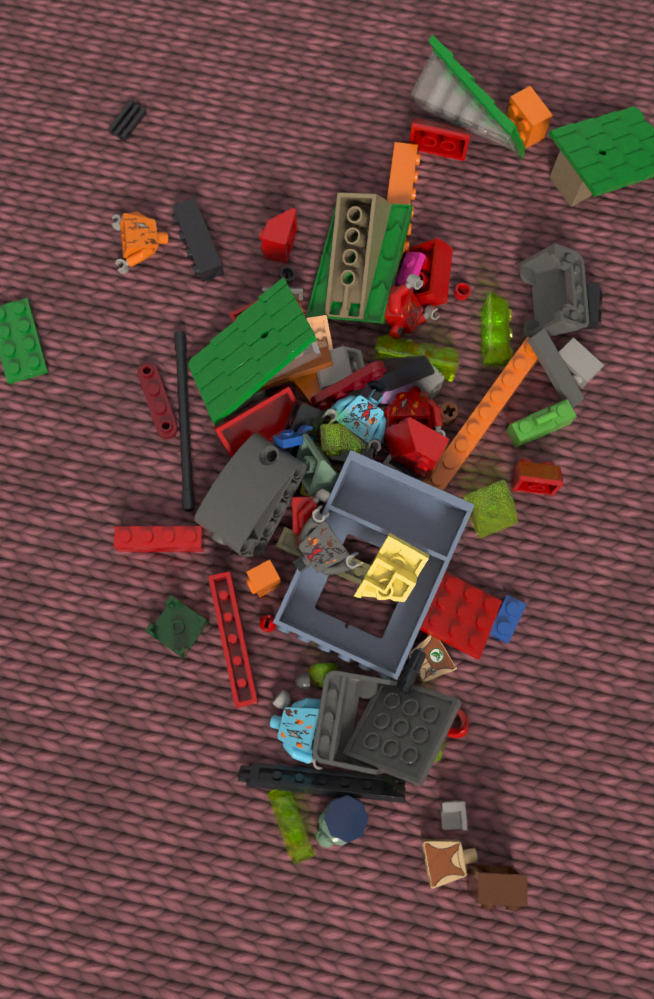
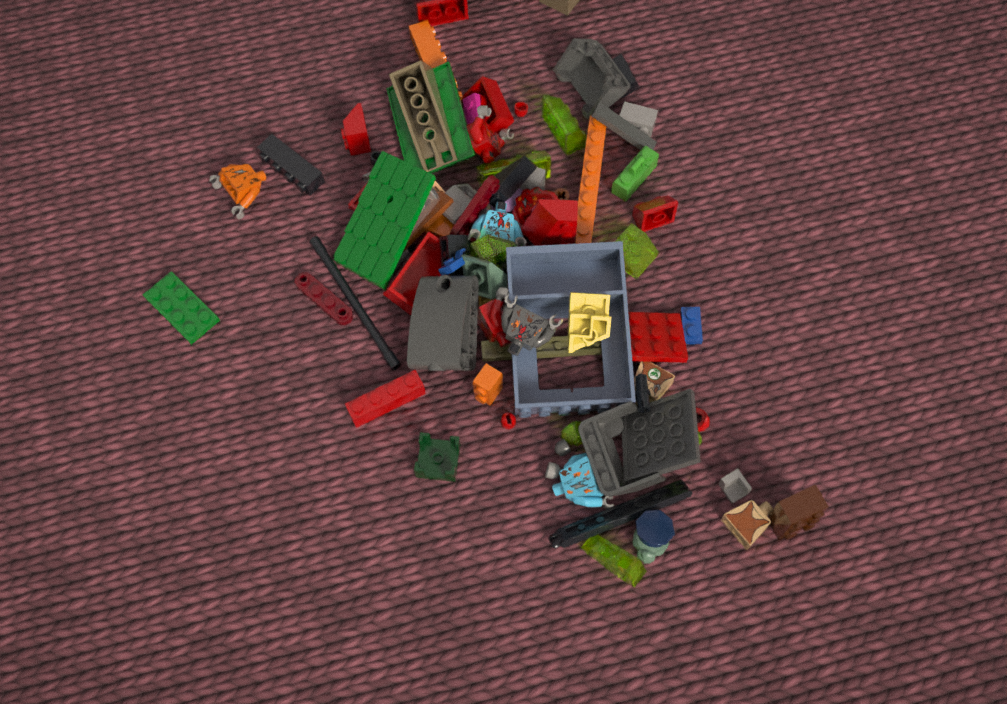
camera: 25 degrees left, 10 degrees down
black tile [108,101,147,142] -> none
red brick [208,571,259,709] -> none

